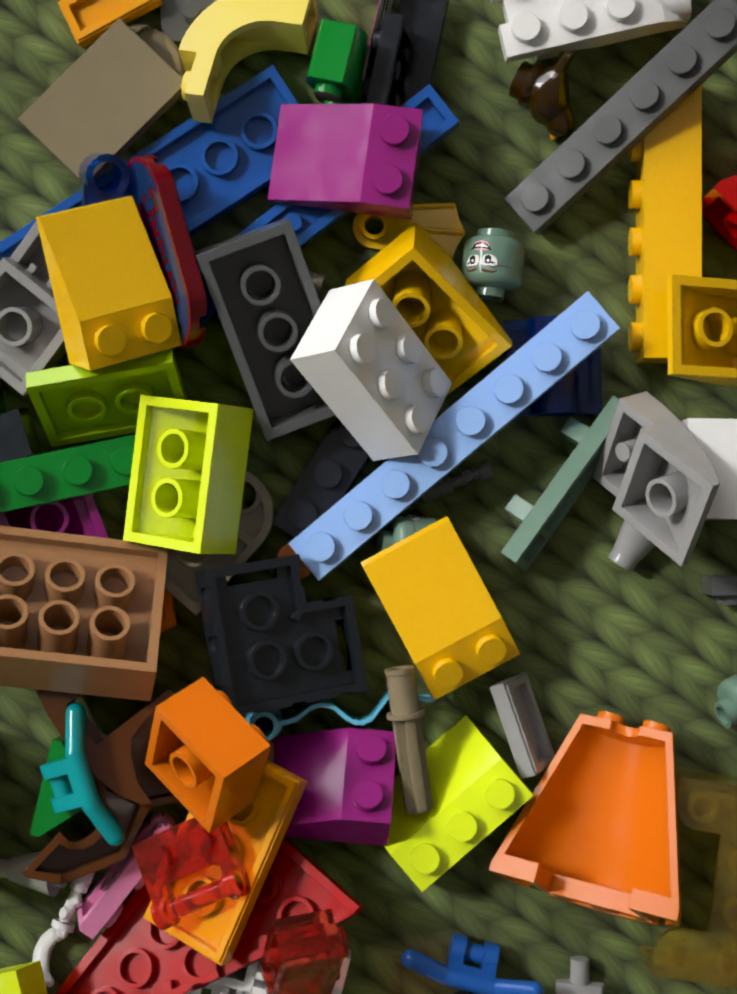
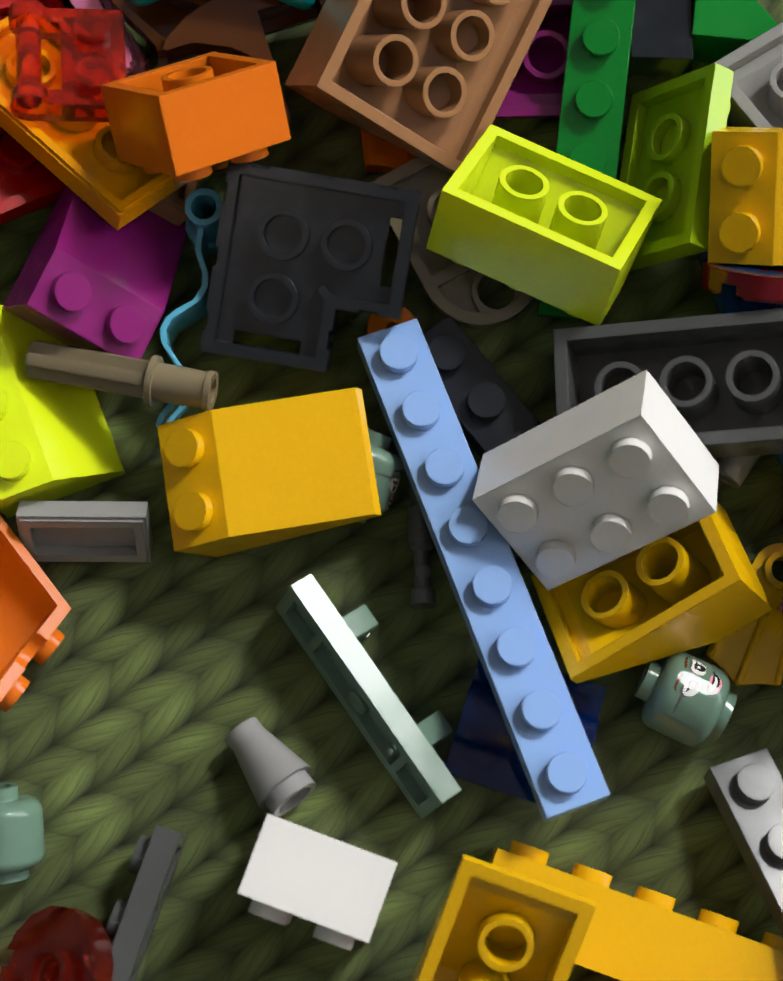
camera: 110 degrees right, 10 degrees down
light grey slope [593,391,720,567] -> none

